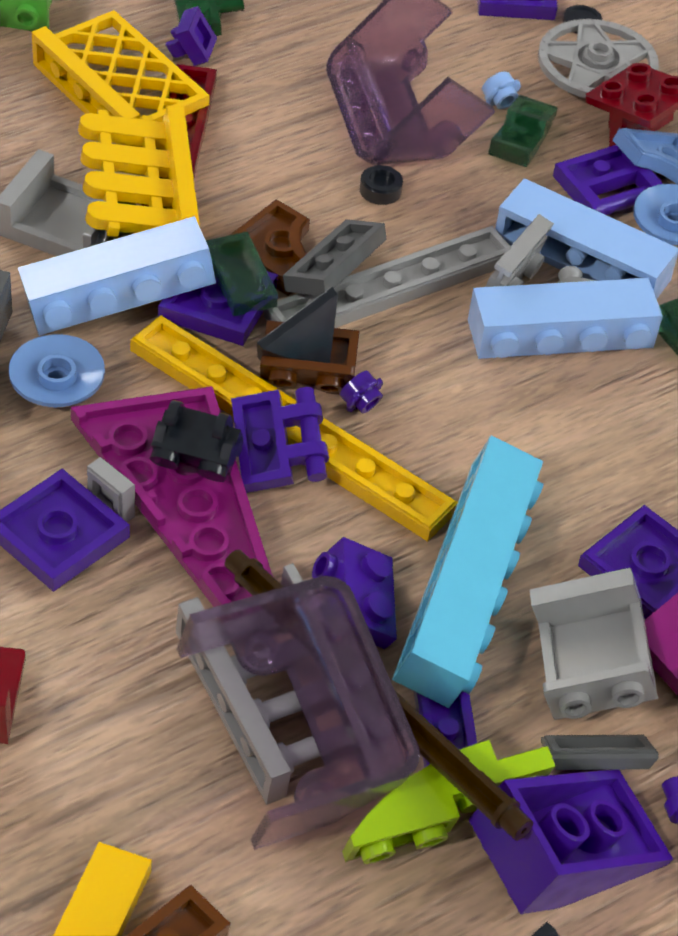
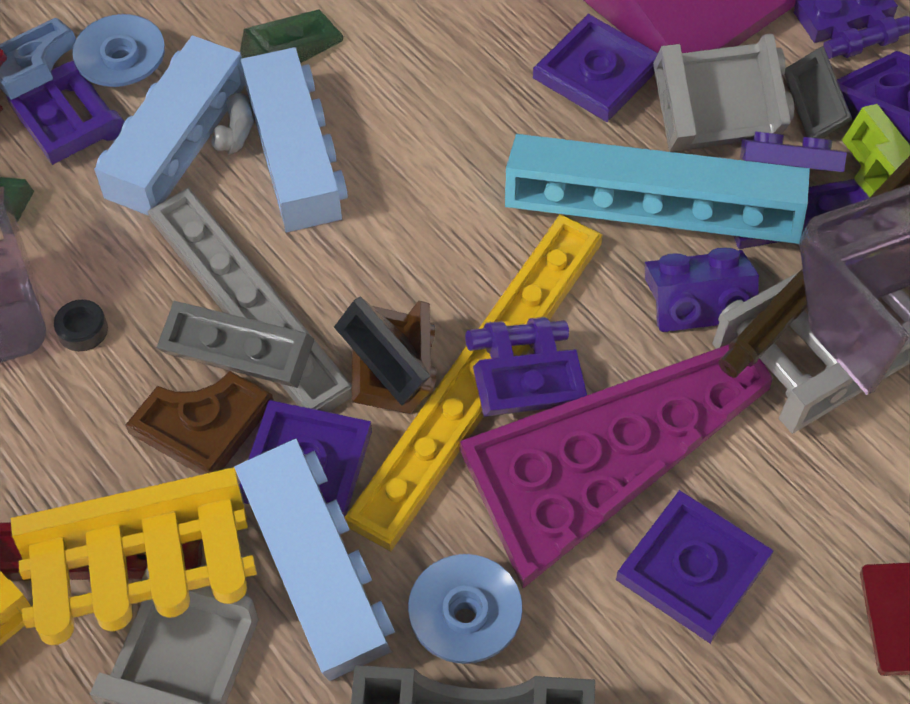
camera: 90 degrees left, 10 degrees up
light grey tile [87,457,135,522] -> none
black piece [150,400,244,482] -> none
clear green tile [206,232,278,316] -> none
dark purple plate [340,370,383,414] -> none
light grey plate [485,214,554,287] -> none
none -> dark purple plate [740,131,847,172]

